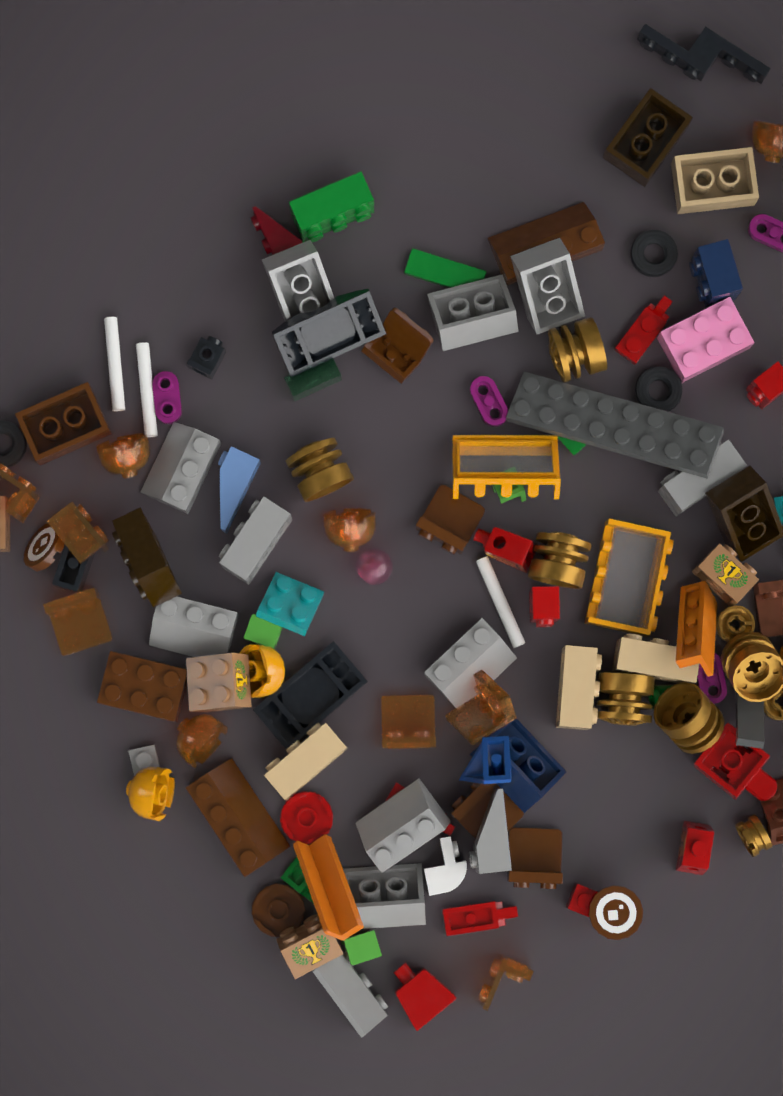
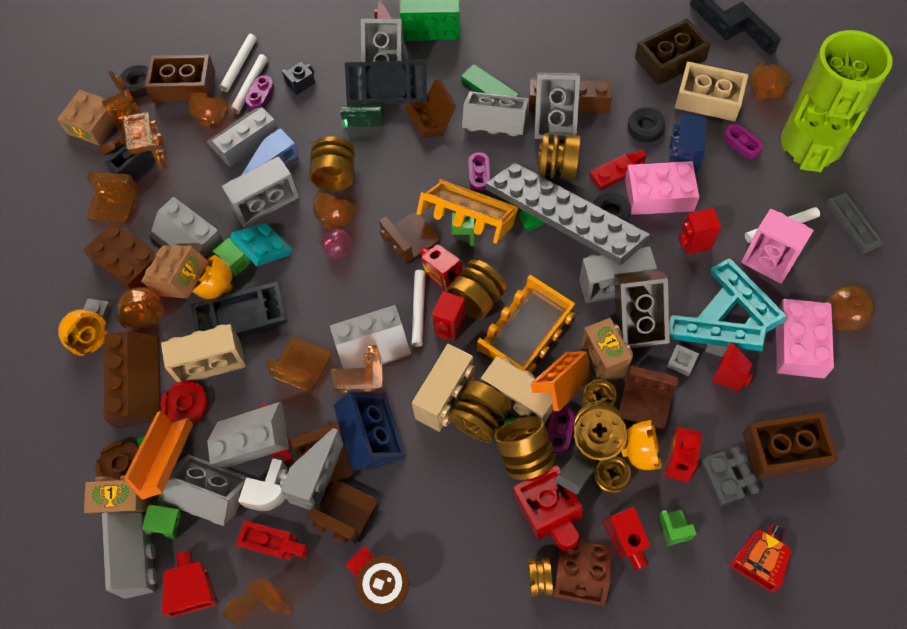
camera: 30 degrees right, 20 degrees down
dark brown brick [112,507,182,607] -> none
blue slope [459,736,512,784] -> none
red torso [676,821,714,875] -> none

